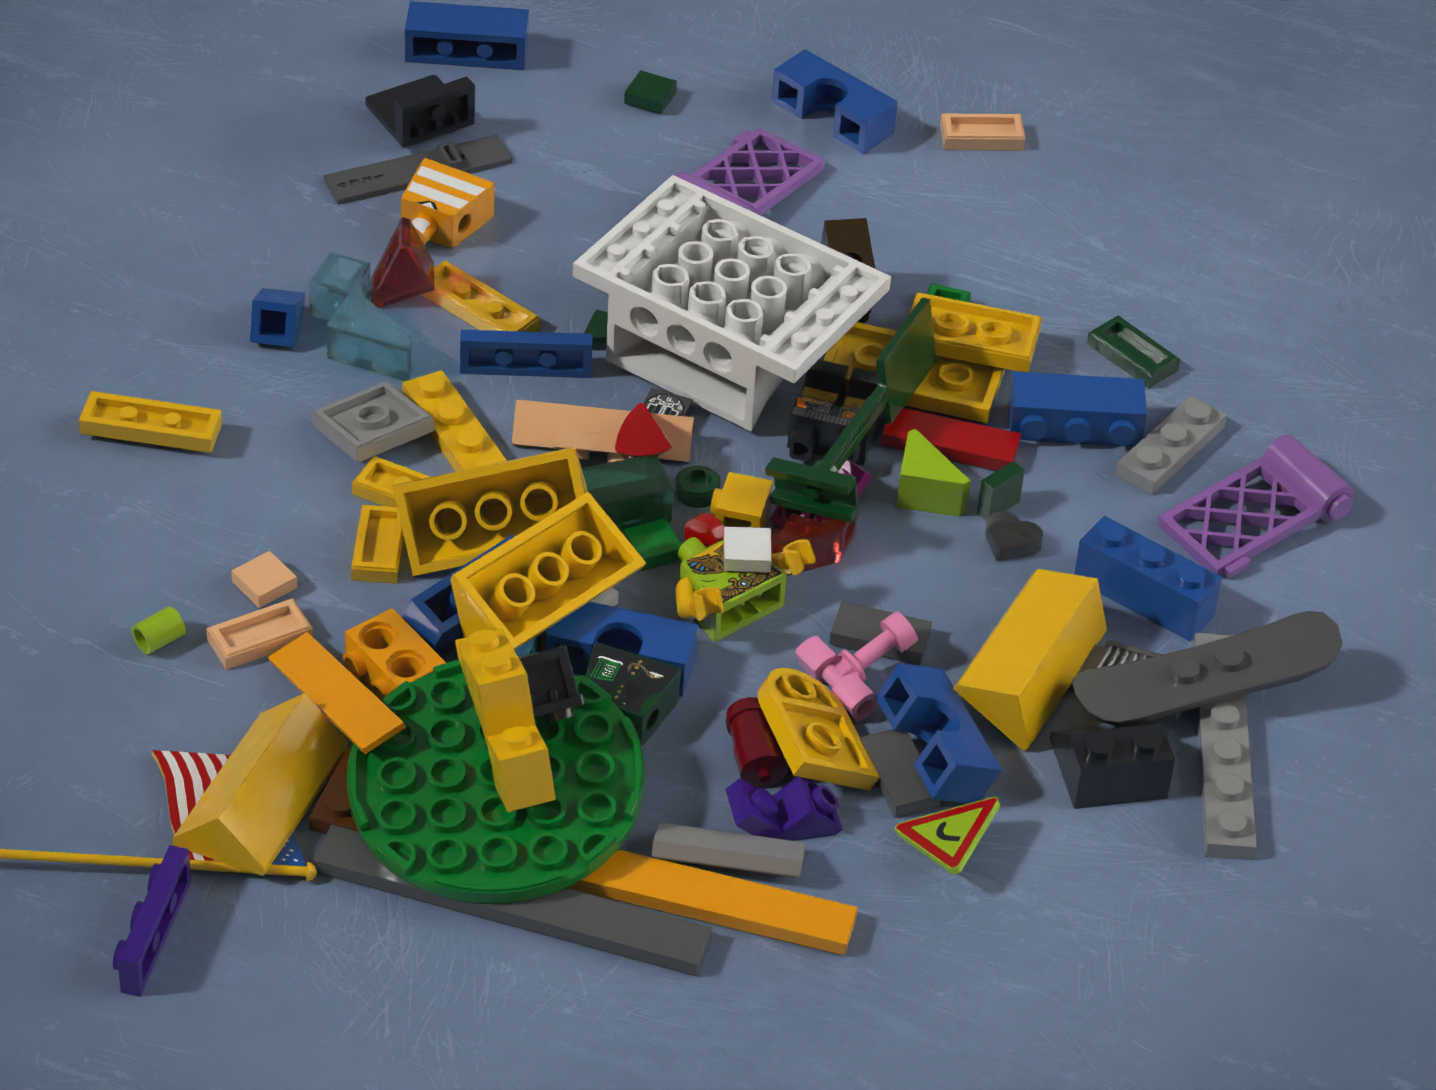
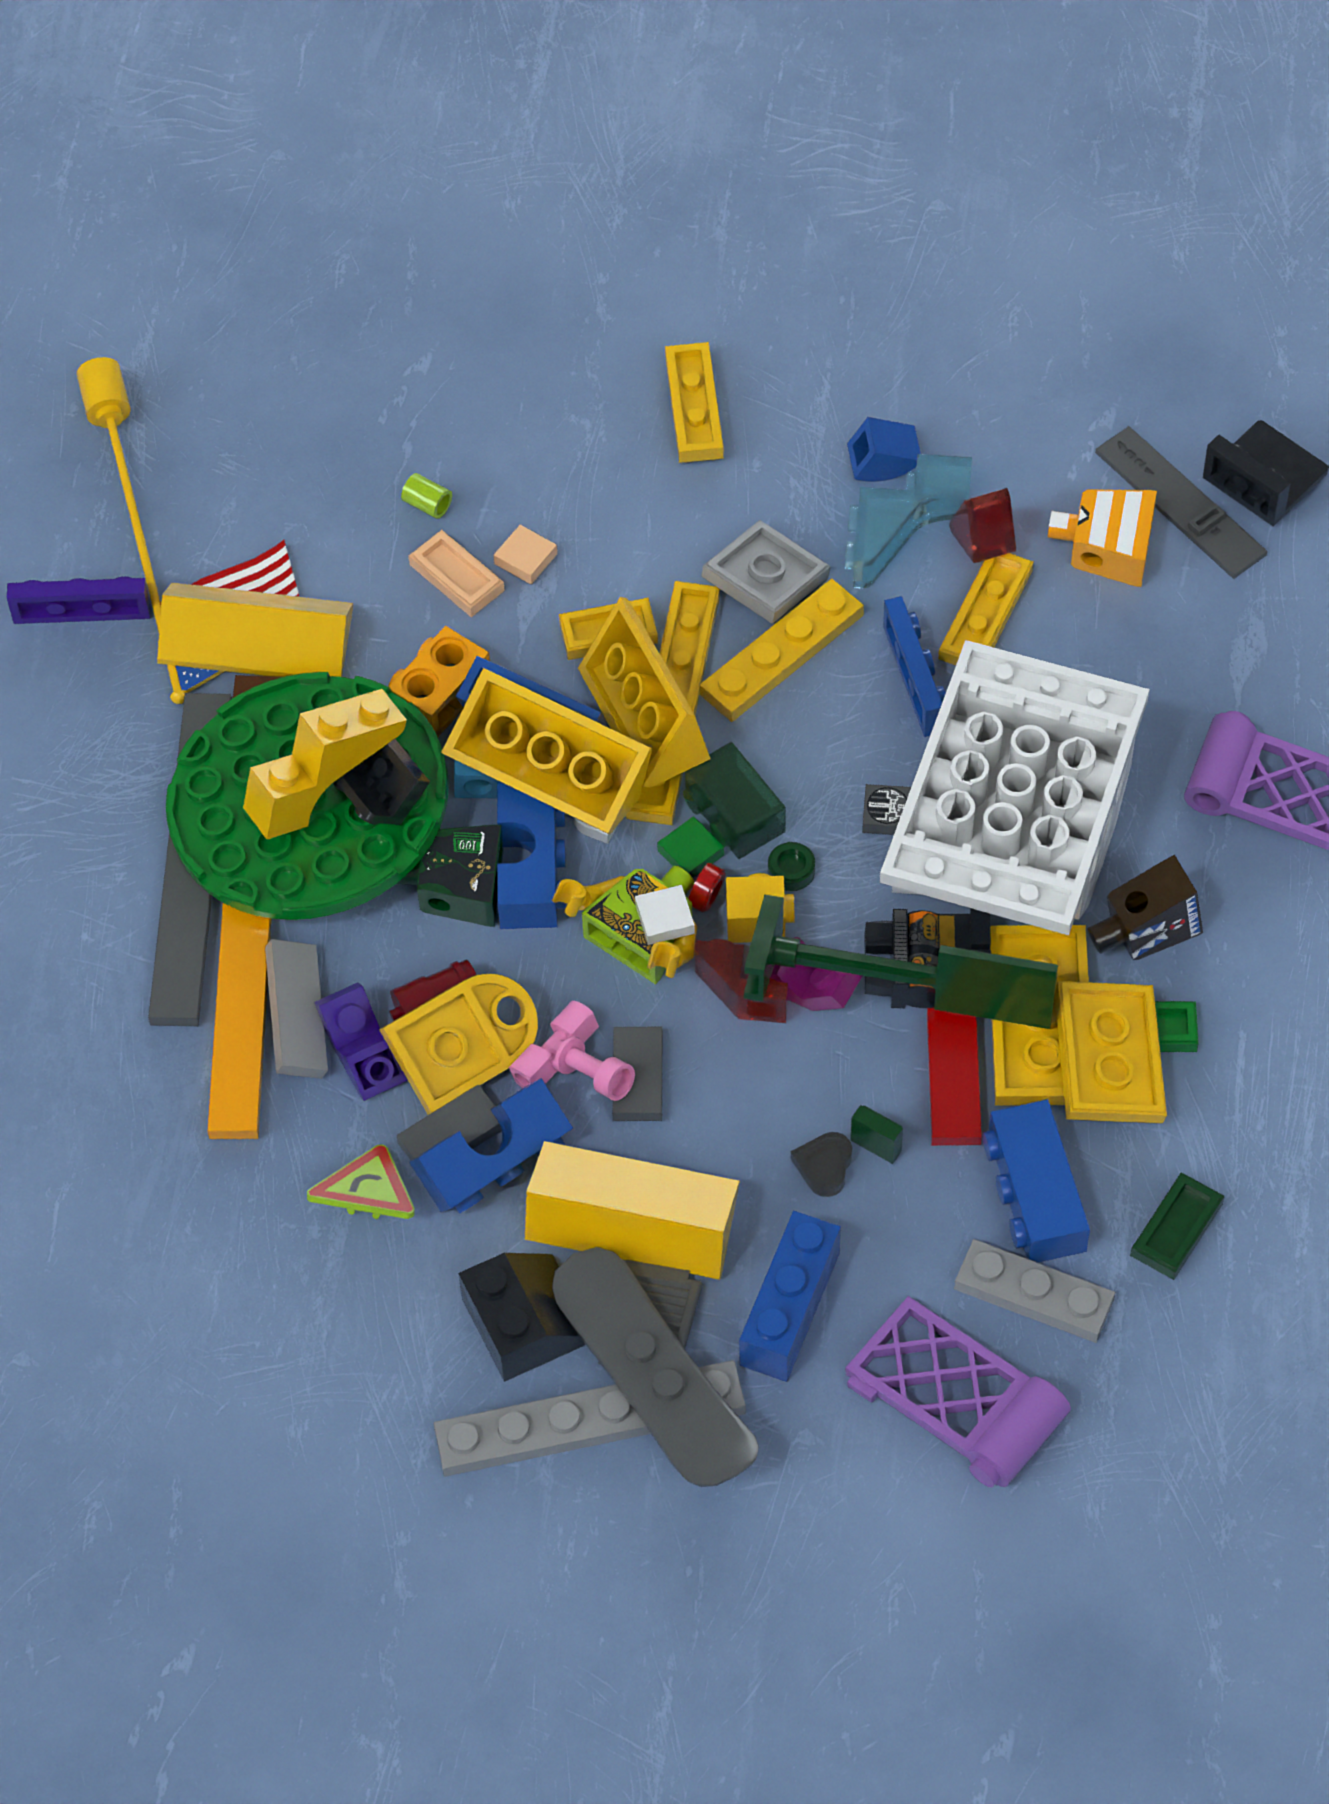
camera: 80 degrees right, 15 degrees up
light orange piece [268,632,406,754] -> none
light nougat bracket [512,399,694,465] -> none
red tile [615,403,672,457] -> none
lime slope [896,429,971,517] -> none

